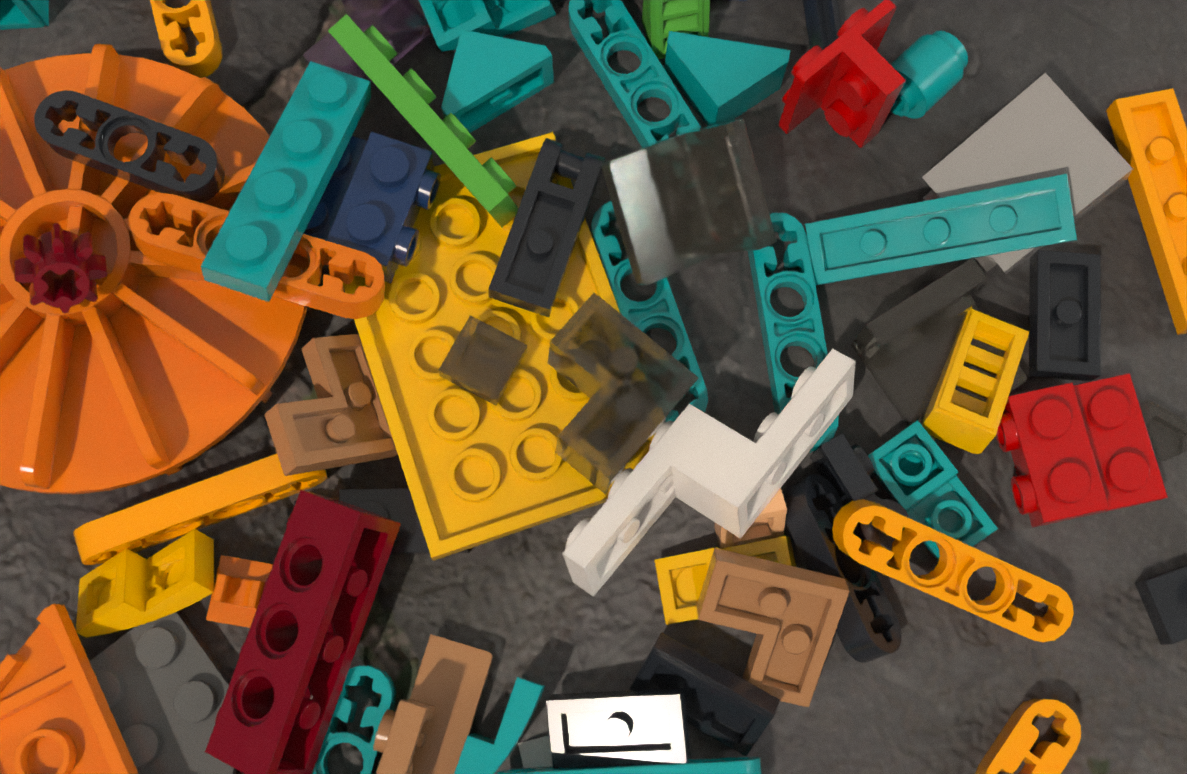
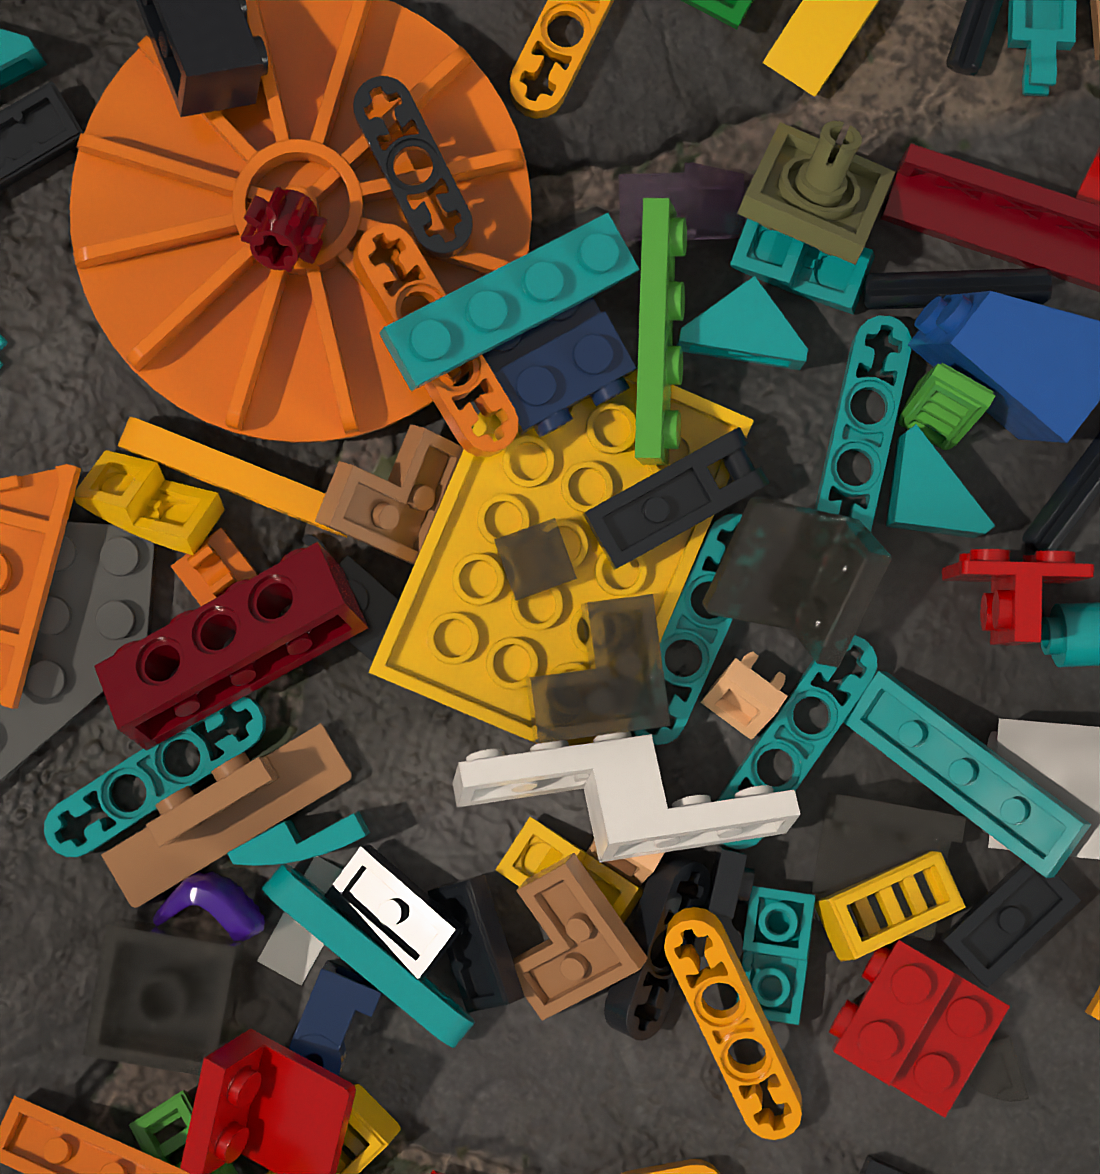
camera: 40 degrees right, 10 degrees up
none -> light nougat tile [700,652,787,740]

